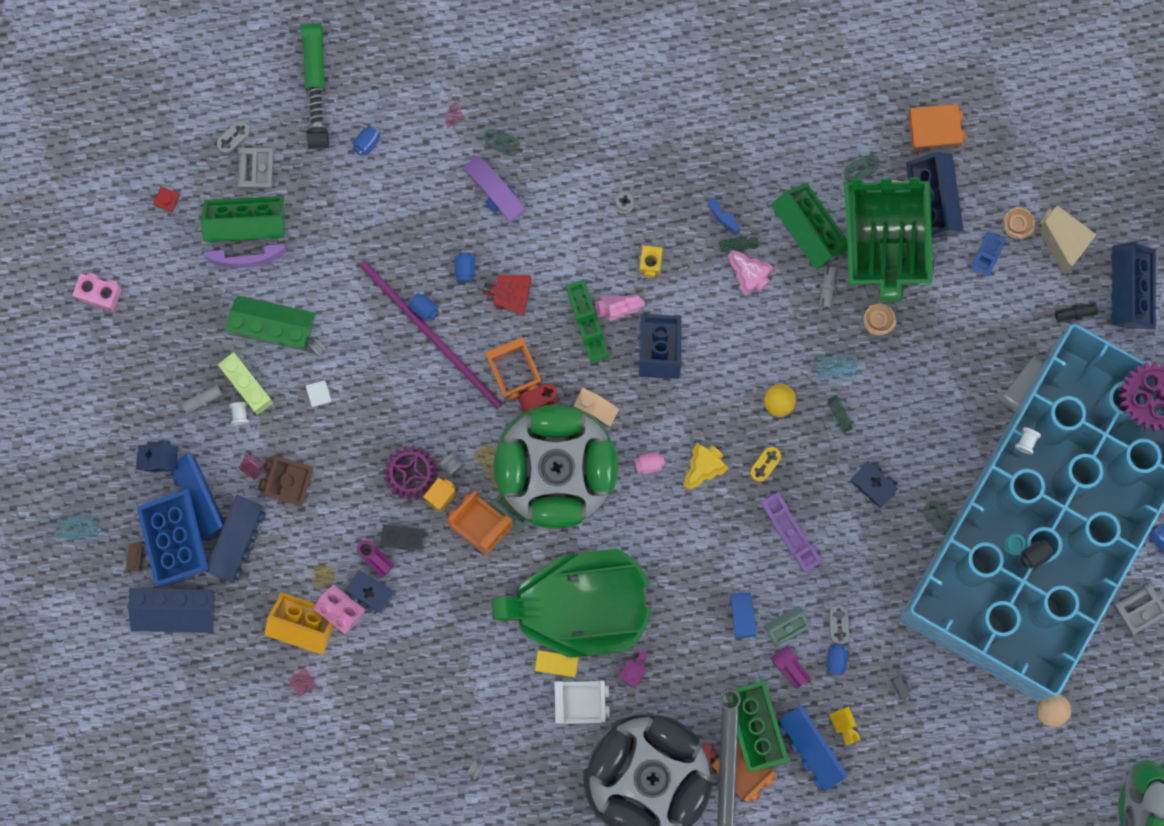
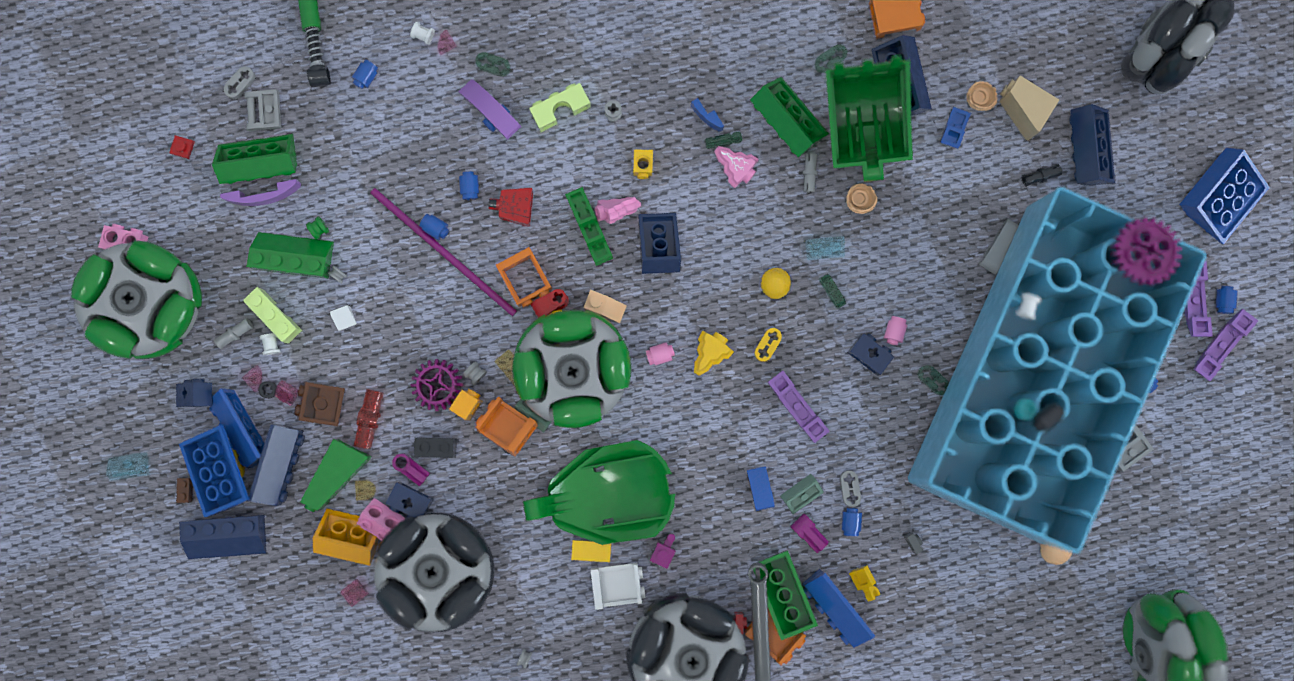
camera: 15 degrees left, 5 degrees up
none -> piece [71,240,202,359]
none -> clear pink tile [242,365,262,392]
none -> black bush [258,381,278,399]
none -> green slope [300,439,372,512]
none -> green wheel [306,216,330,240]
none -> clear red piece [353,389,384,449]
none -> piece [374,513,494,633]
none -> white bush [410,22,435,45]
none -> yellowish green arch [529,83,591,132]
none -> bright pink brick [884,316,907,346]

